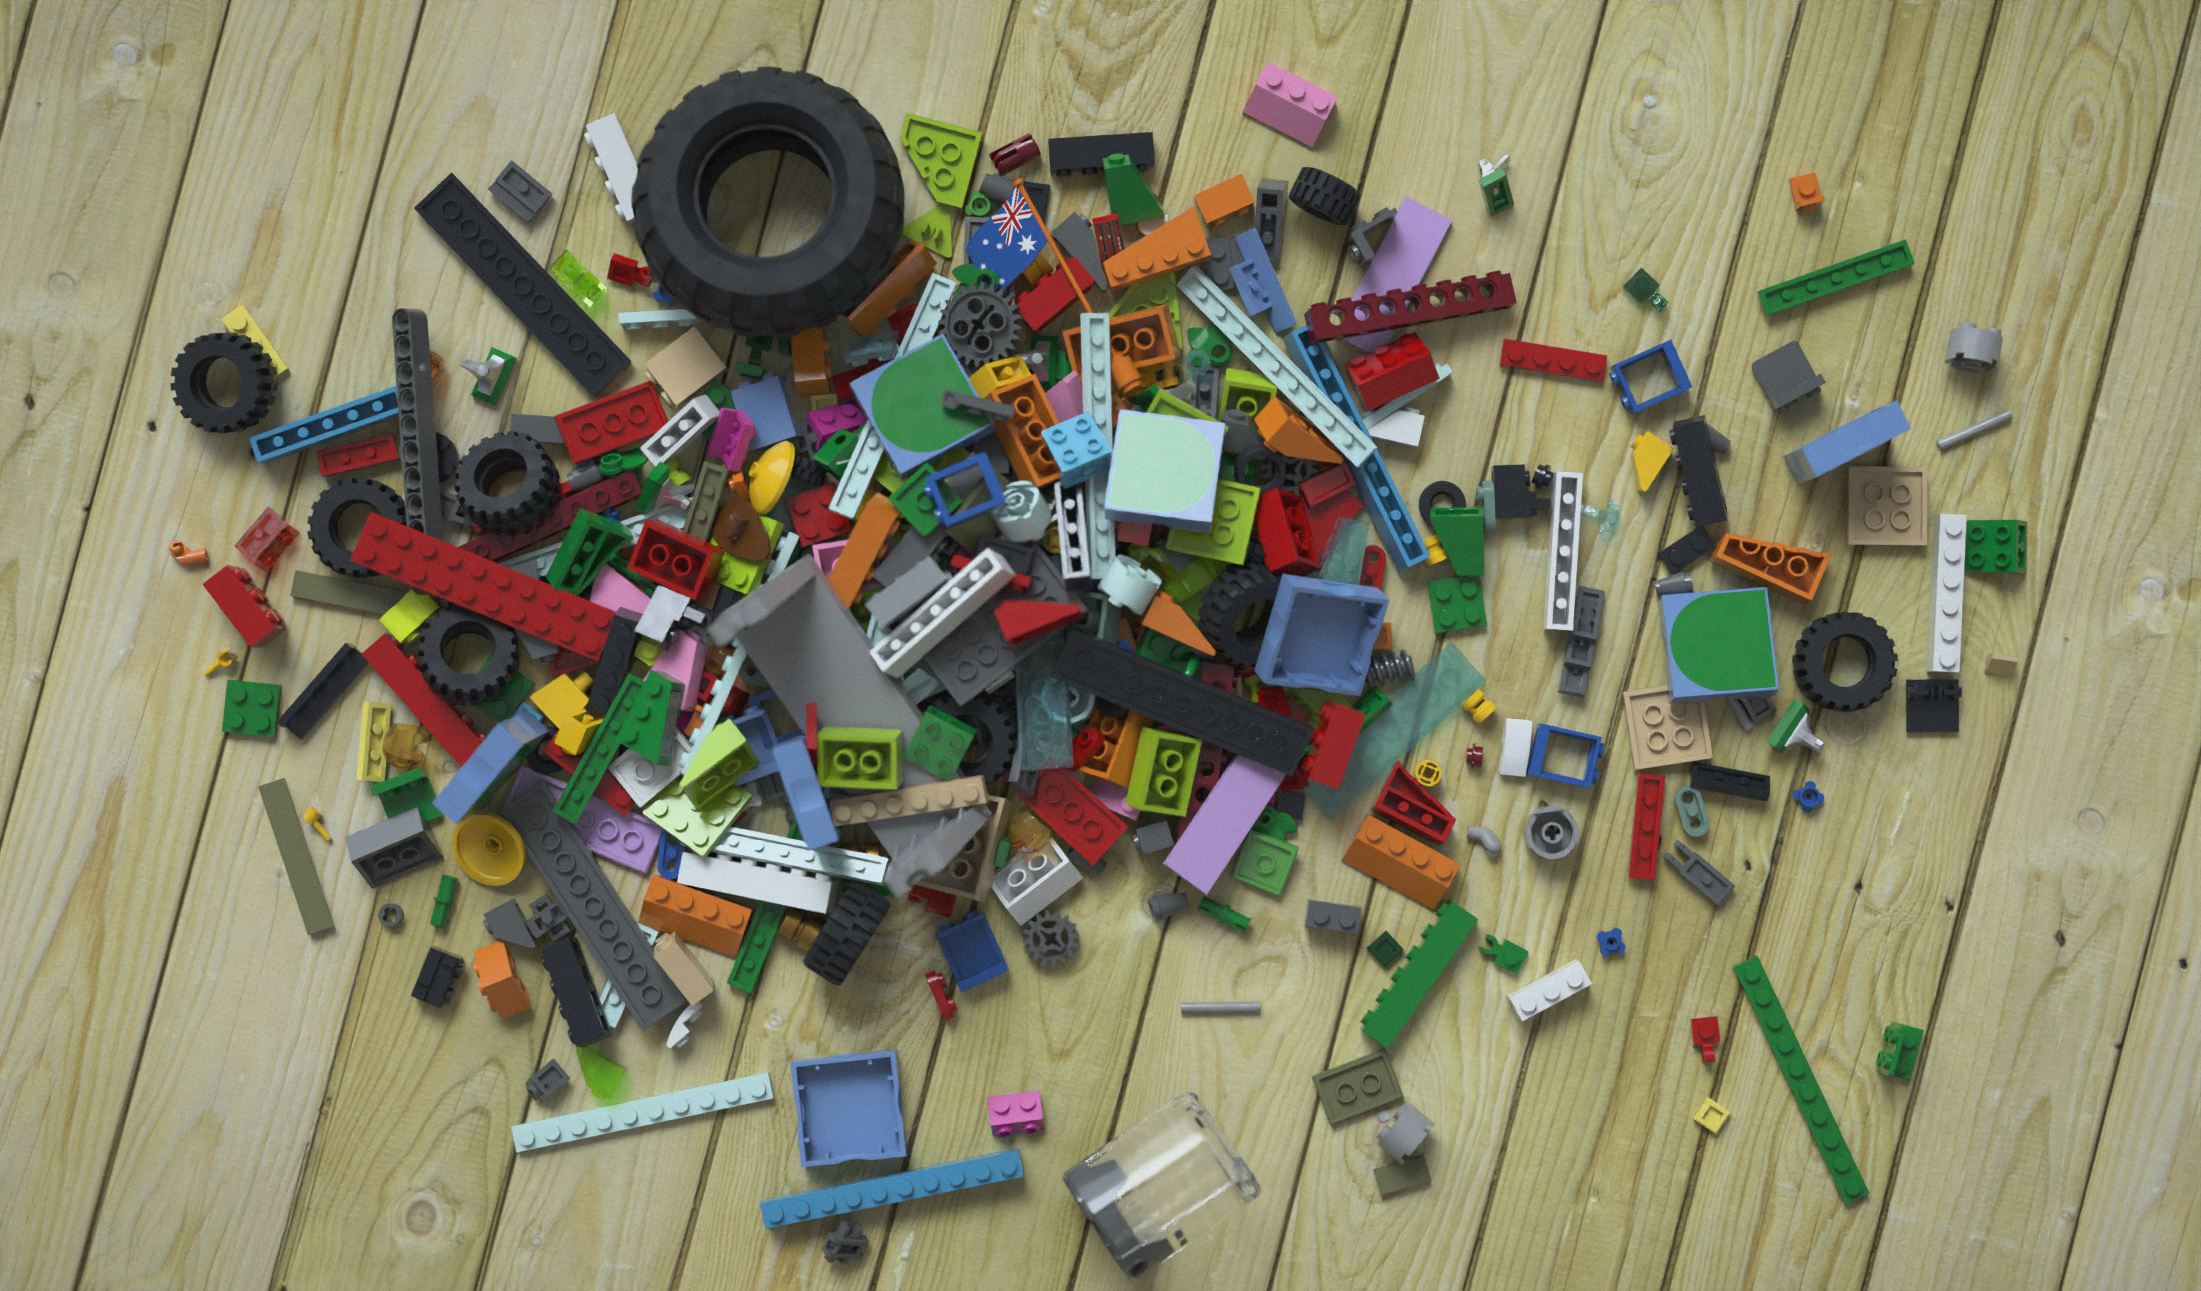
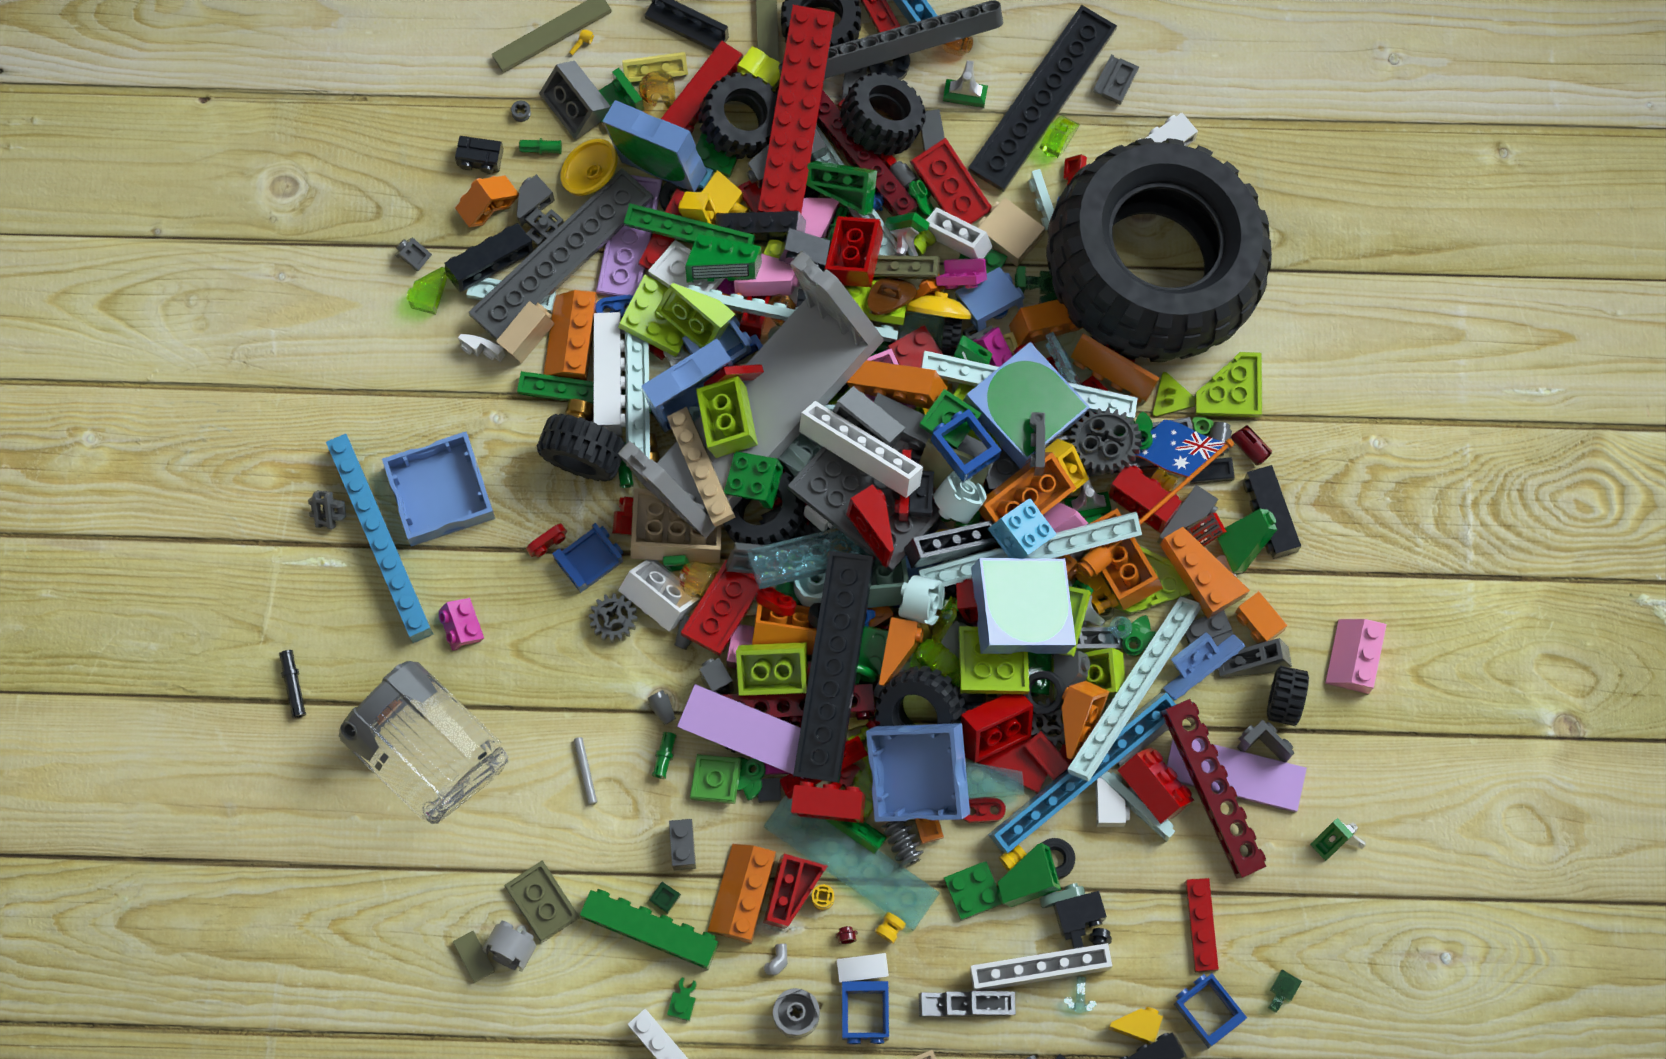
camera: 80 degrees right, 15 degrees down
light aqua plate [511,1072,774,1152] -> none

